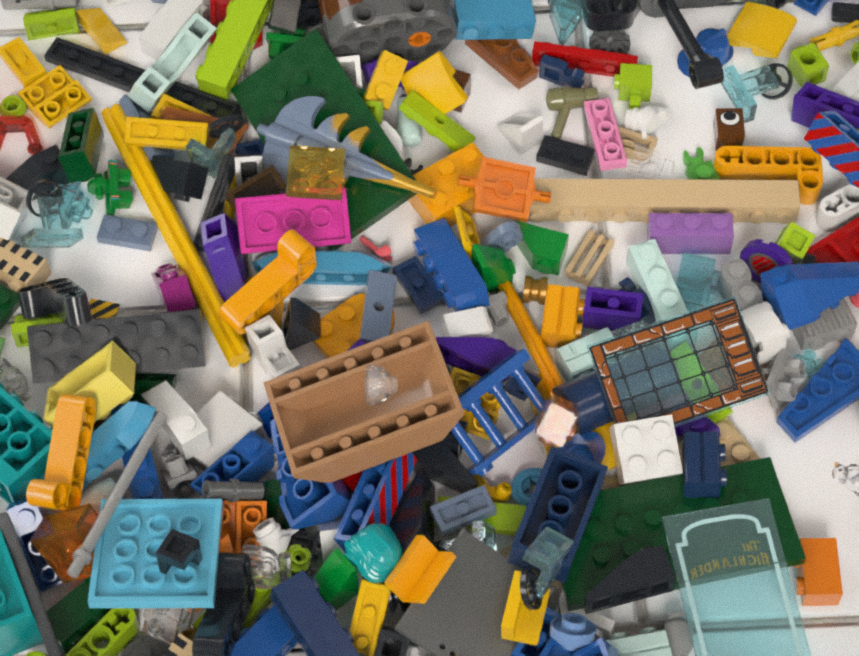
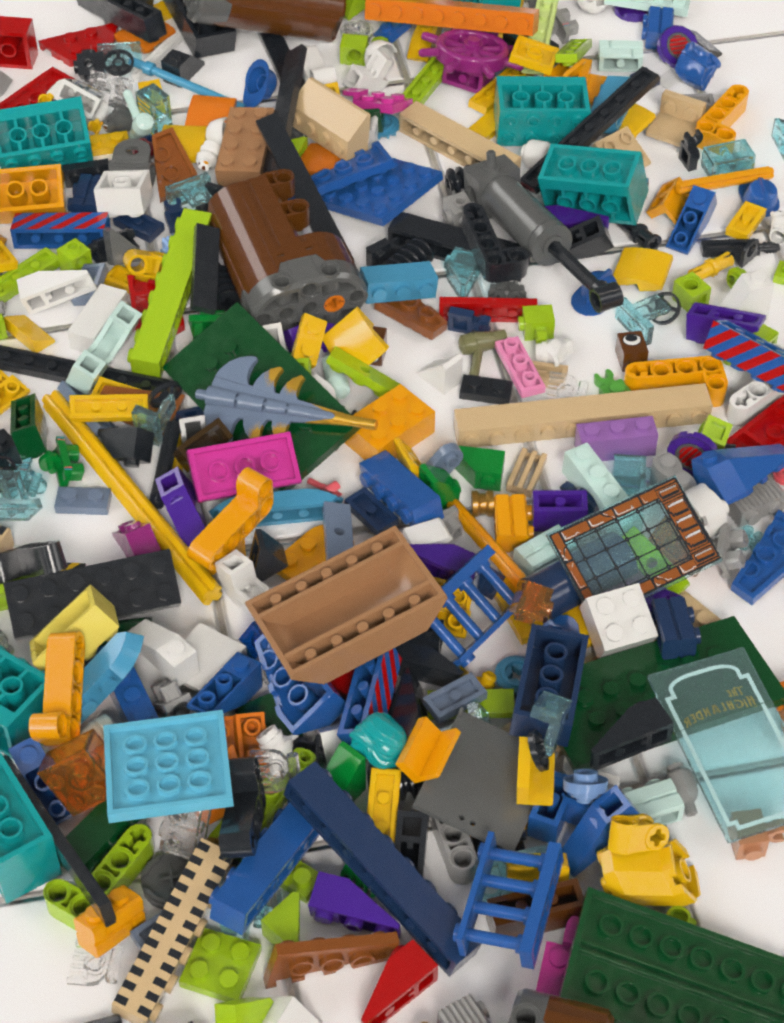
camera: 10 degrees left, 10 degrees down
light grey bar [67,411,167,578] -> none
black panel [156,529,202,574] -> none
dark grey pin [202,478,264,502] -> none
clear yellow plate [286,145,345,200] -> none
clear brick [365,364,398,406] -> none
orange plate [457,157,551,222] -> none

